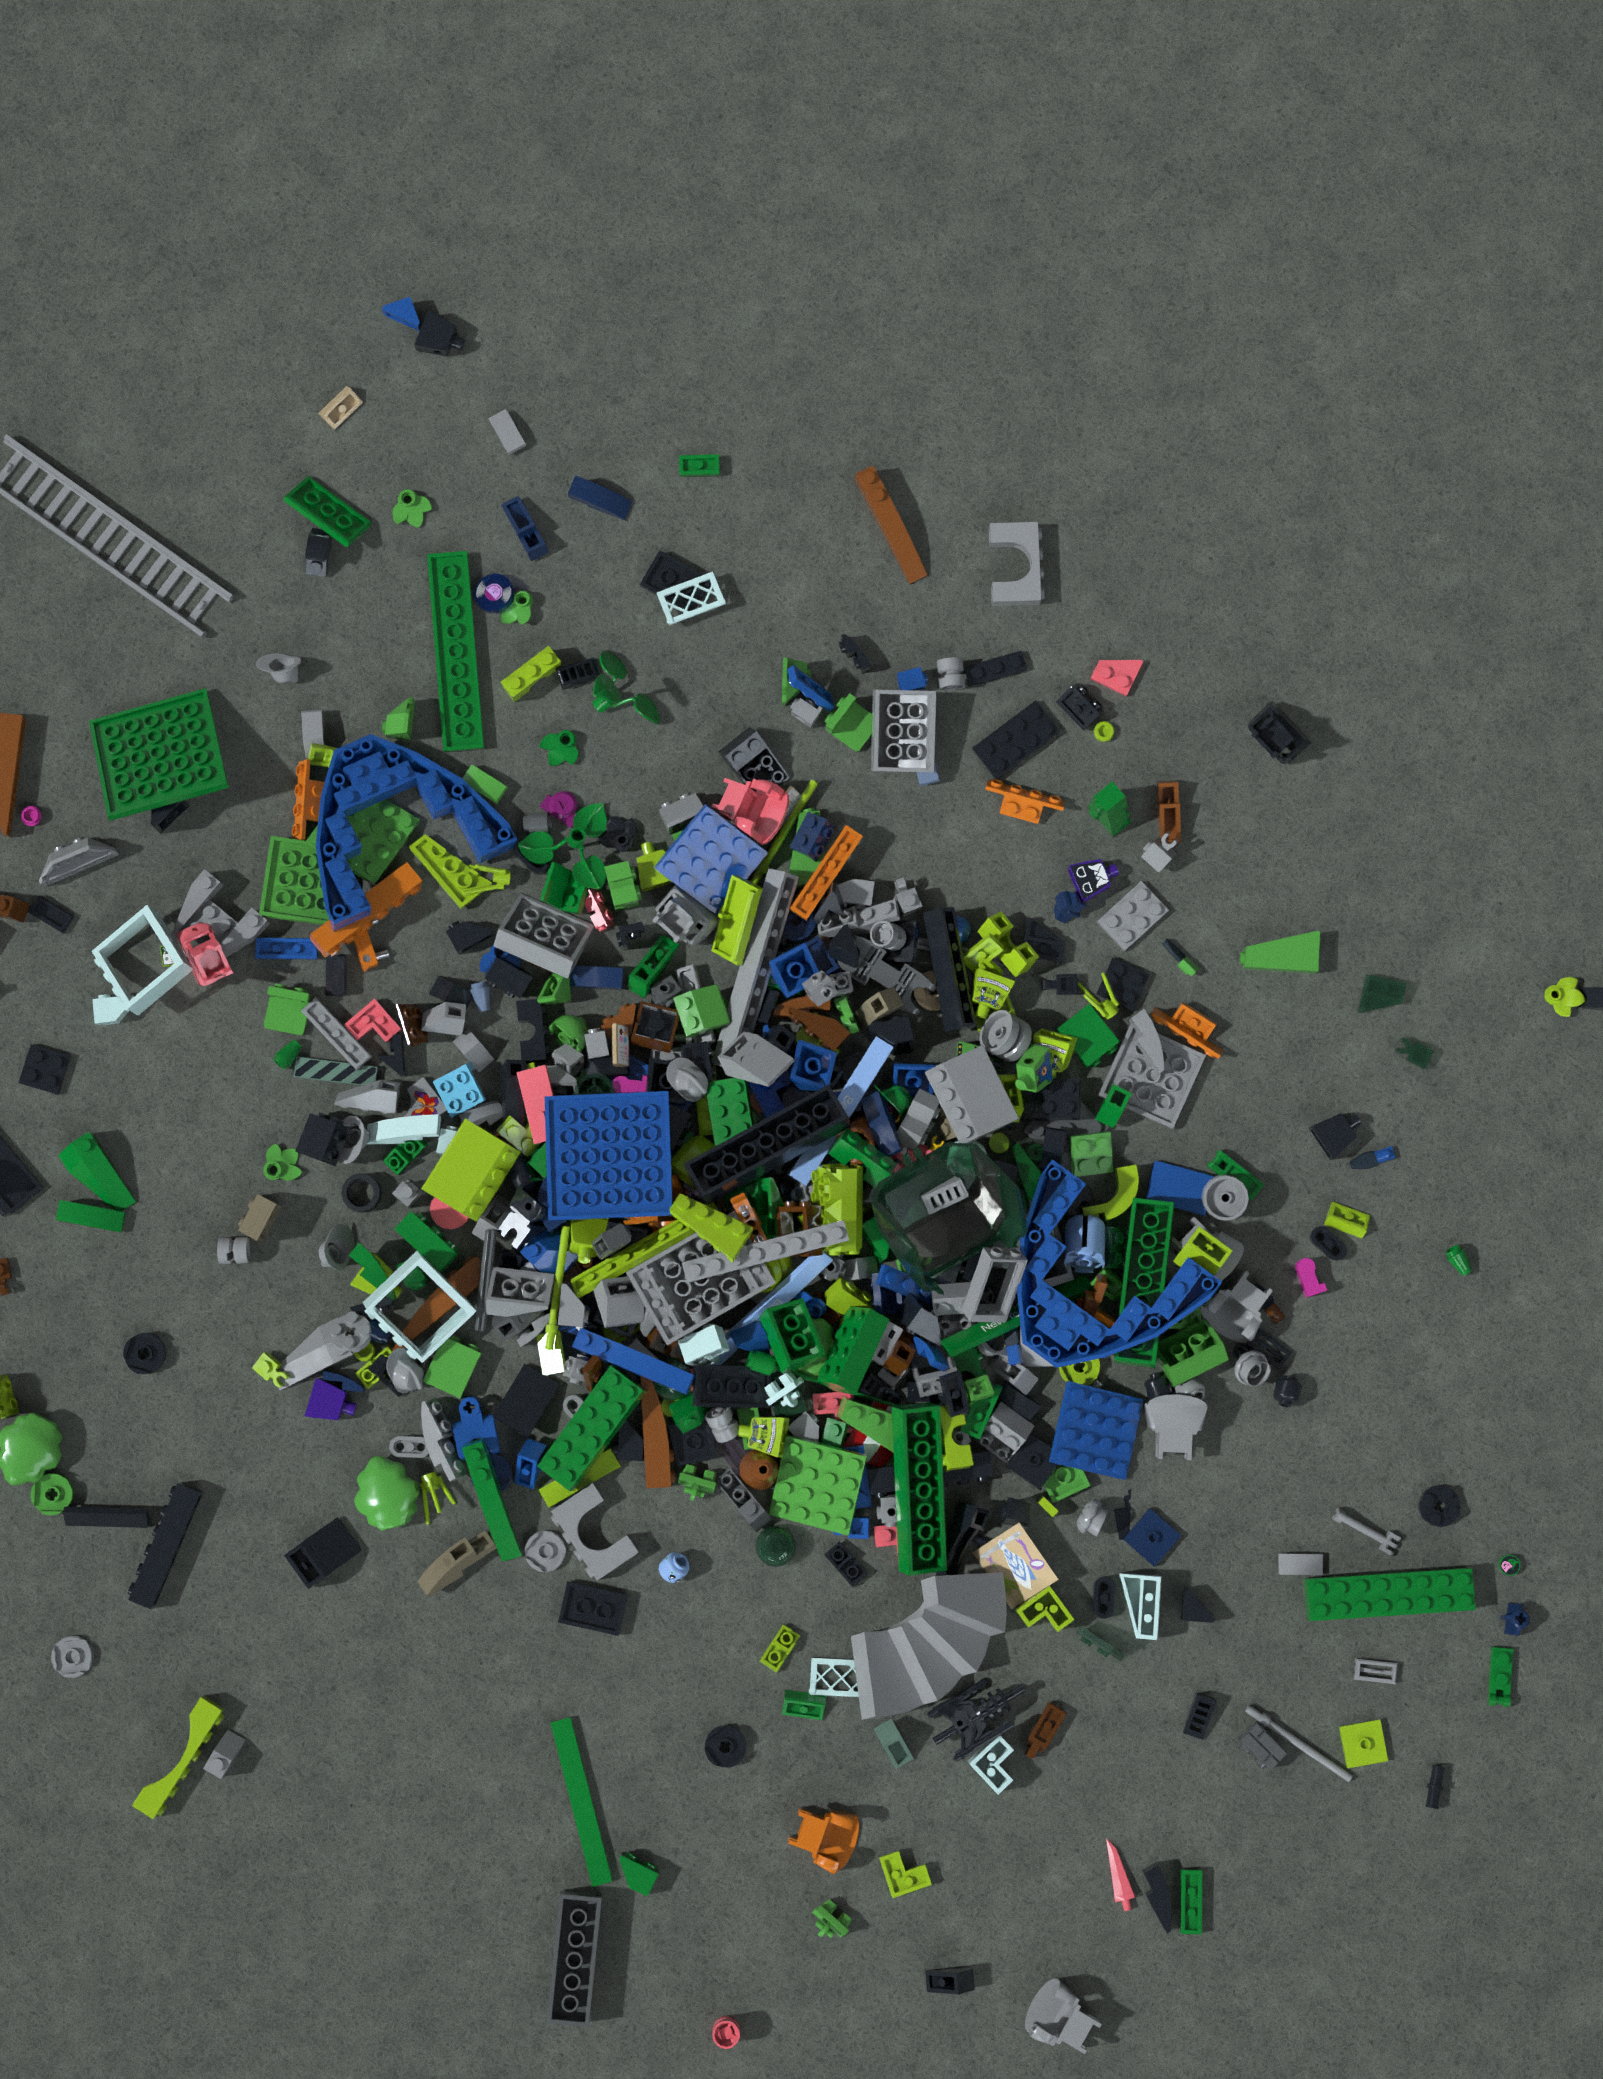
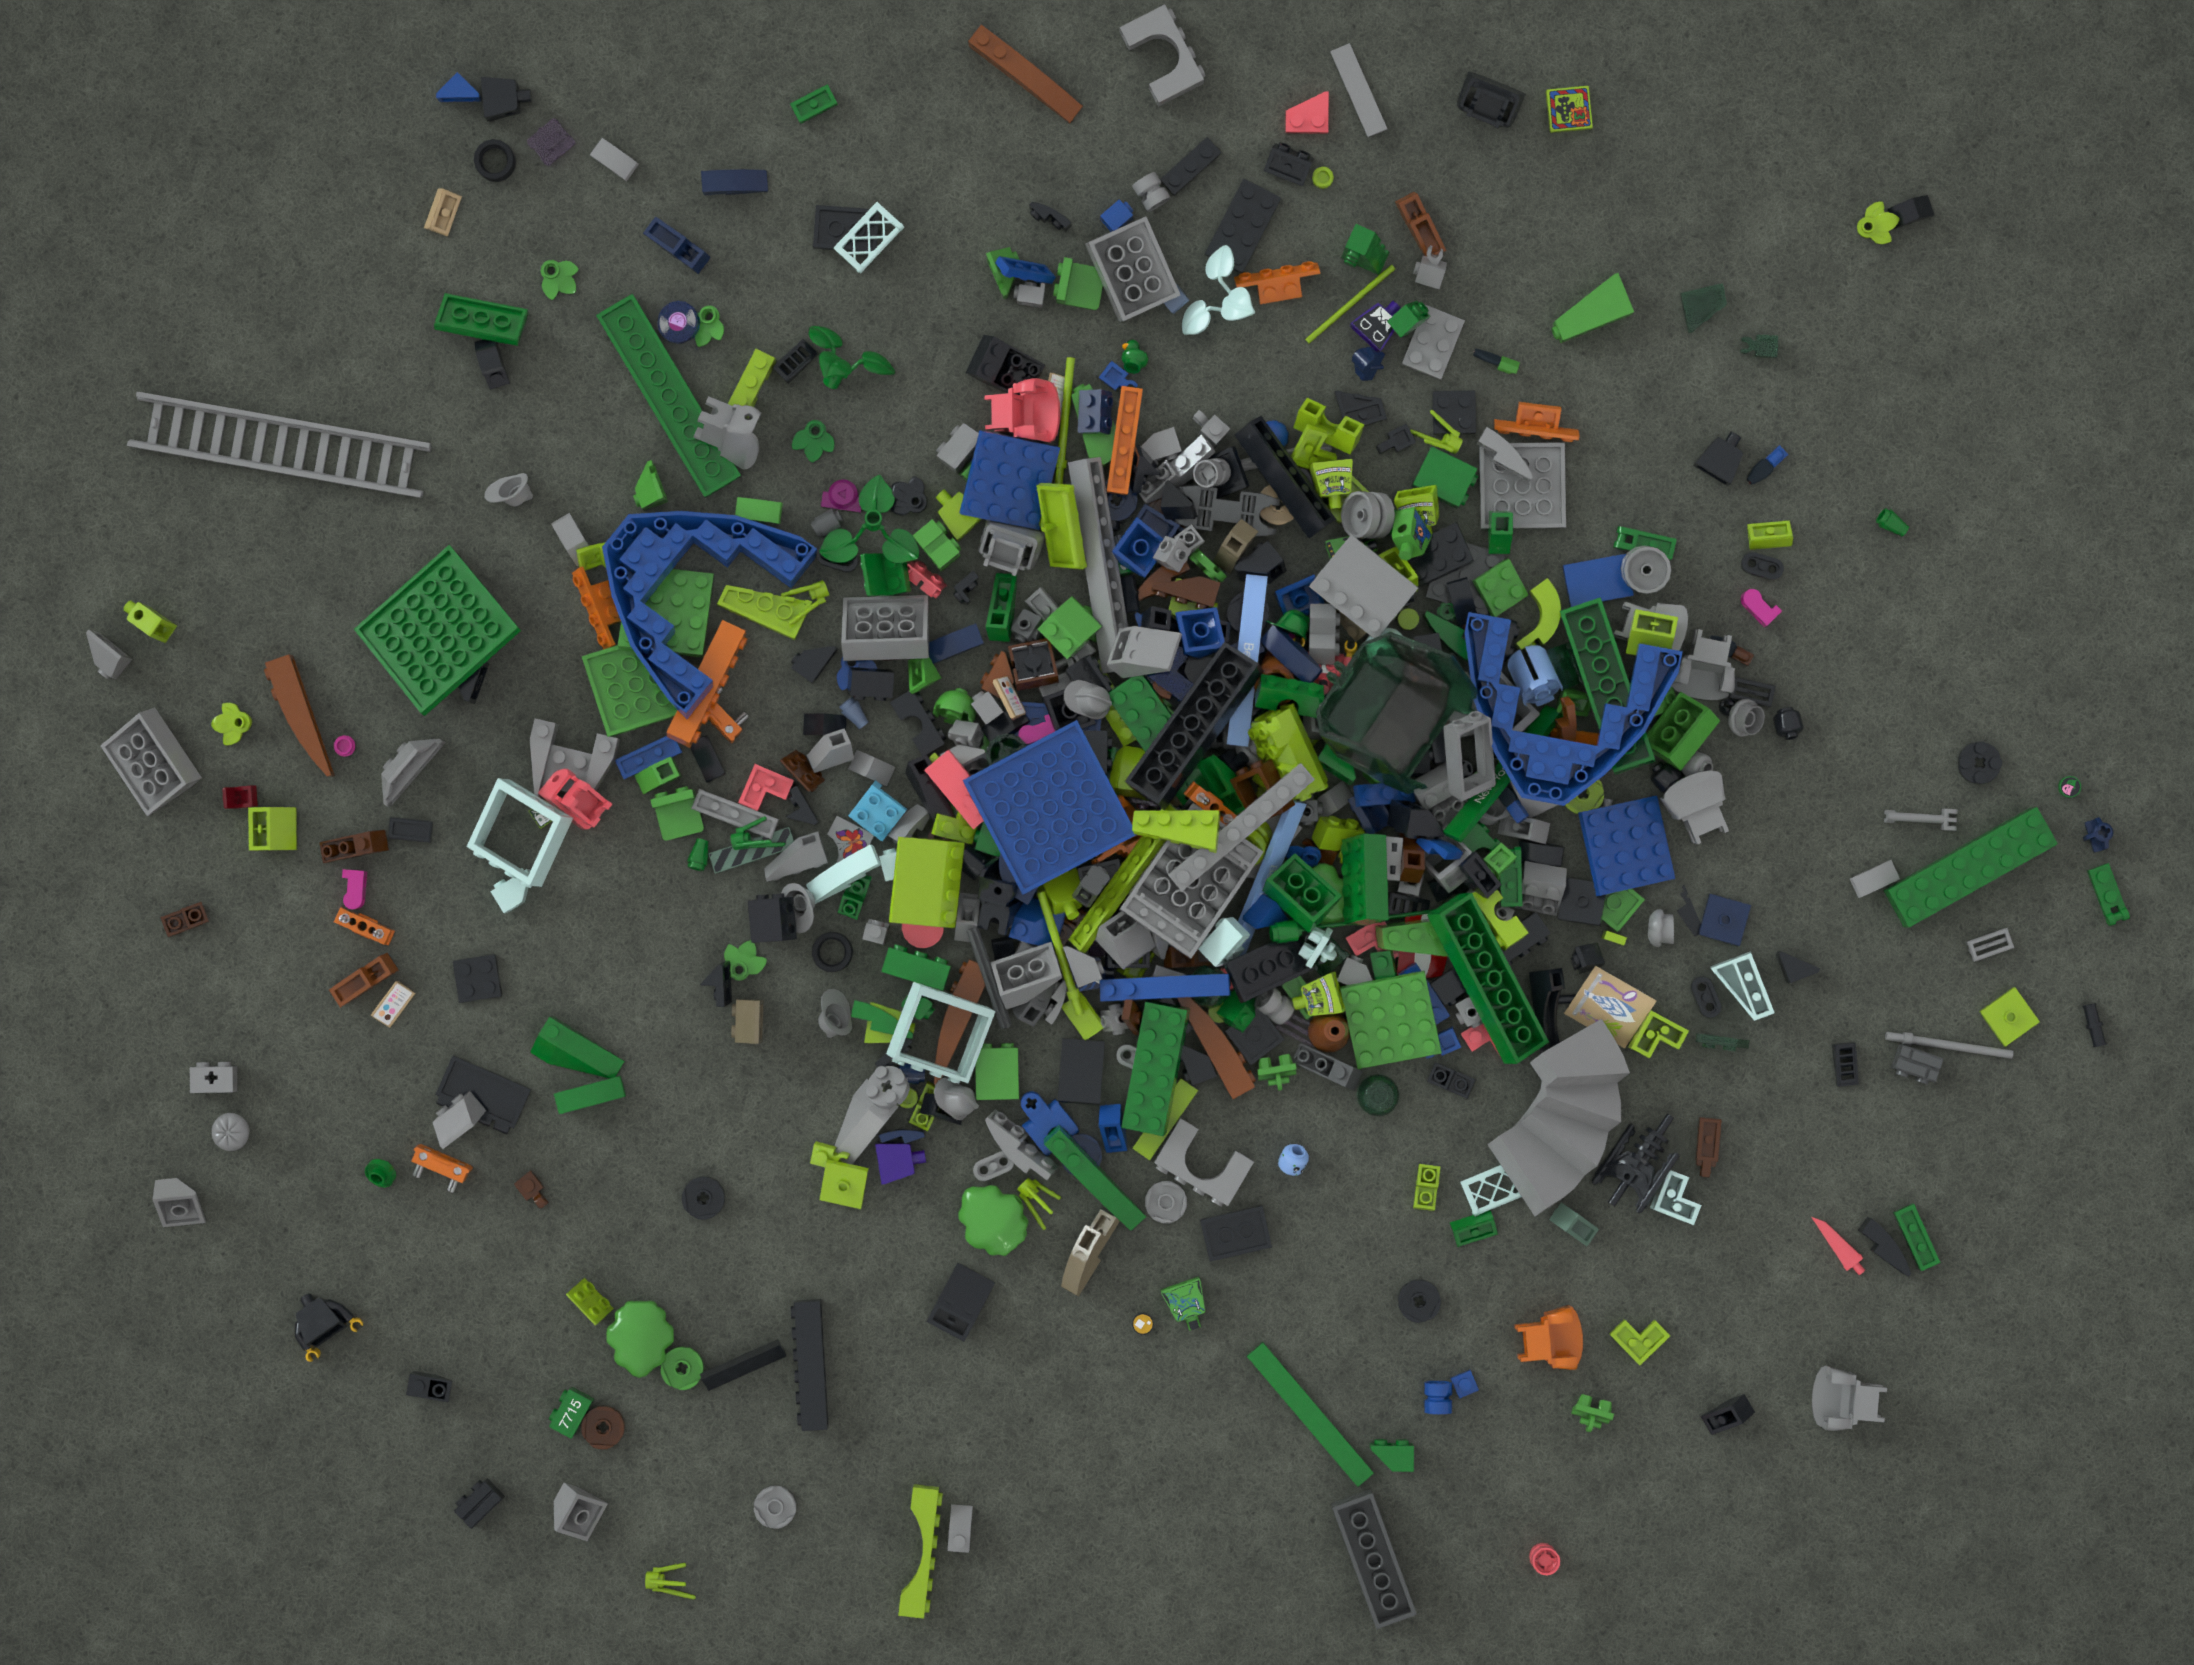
camera: 20 degrees left, 5 degrees up
light grey wheel [217,1237,250,1264] -> none
light grey slope [921,1176,968,1214] -> none
none -> black tyre [474,139,516,182]
none -> clear purple piece [527,118,576,167]
none -> bright green slope [634,756,682,795]
none -> light grey piece [693,396,761,469]
none -> black slope [700,961,732,1007]
none -> green plant [731,816,786,850]
none -> lime plate [819,1159,869,1209]
none -> blue plate [1099,361,1138,391]
none -> green animal [1121,339,1149,374]
none -> tile [1132,1313,1154,1335]
none -> bright green torso [1161,1276,1205,1331]
none -> light aqua plant [1182,245,1255,335]
none -> lime axle [1305,265,1395,344]
none -> light grey piece [1330,43,1387,138]
none -> green slope [1387,301,1431,338]
none -> blue wheel [1424,1381,1452,1414]
none -> blue plate [1450,1370,1479,1399]
none -> tile [1546,86,1593,133]

